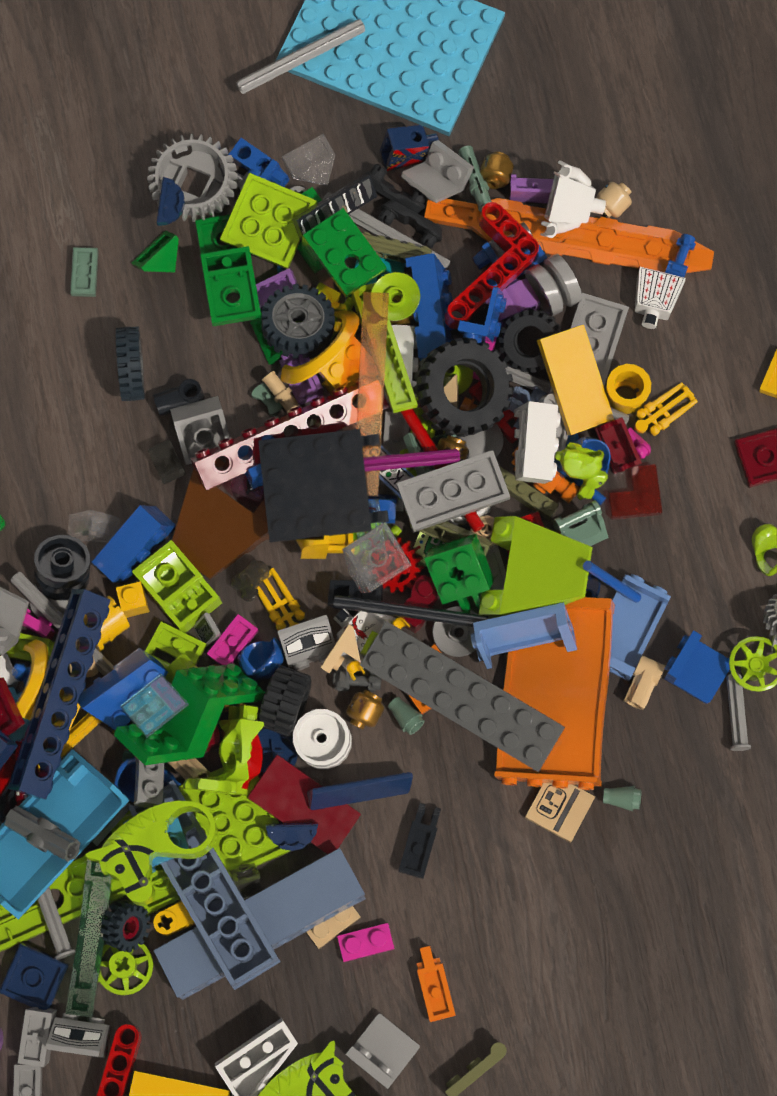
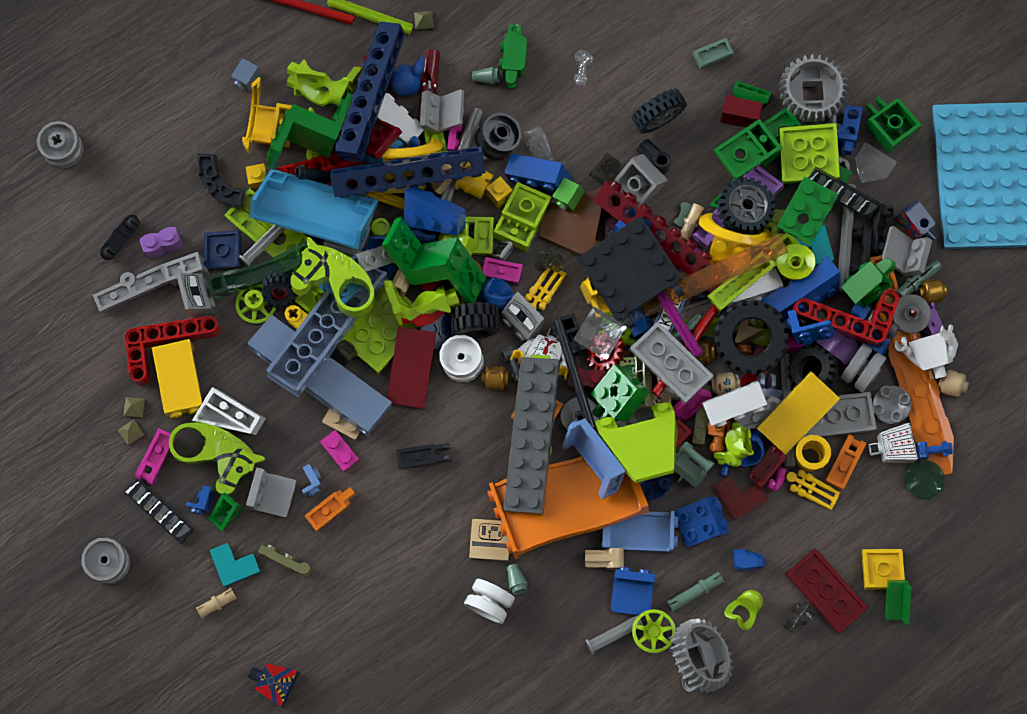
camera: 70 degrees right, 0 degrees up
dark grey piece [4,806,81,862] -> none
clear light blue piece [120,674,189,738] -> none
dark blue tile [157,177,185,226] -> none
light grey axle [236,19,365,94] -> none
dark blue tile [266,822,318,851] -> none
dark blue slope [307,772,413,810] -> none
tan slope [321,623,361,673] -> none
olive piece [362,232,432,264] -> none
sand green cone [388,697,425,735] -> none
blue bar [583,561,641,603] -> none
none -> medium blue bracket [302,464,322,497]
none -> lime tile [371,218,390,237]
none -> white wheel [464,579,515,624]
none -> bright green brick [552,178,585,211]
none -> clear bar [574,50,593,86]
none -> sand green pin [667,572,724,612]
none -> dark pink plate [673,388,712,421]
none -> blue bracket [675,497,730,547]
none -> tan head [712,372,741,396]
none -> dark red hinge [720,95,762,127]
none -> blue rock [732,549,766,571]
none -> orange plate [825,434,866,490]
none -> green hinge [841,258,896,307]
none -> green hinge [865,96,922,154]
none -> light grey dish [872,386,911,424]
none -> light grey dish [893,294,931,333]
none -> clear green dish [905,459,945,499]

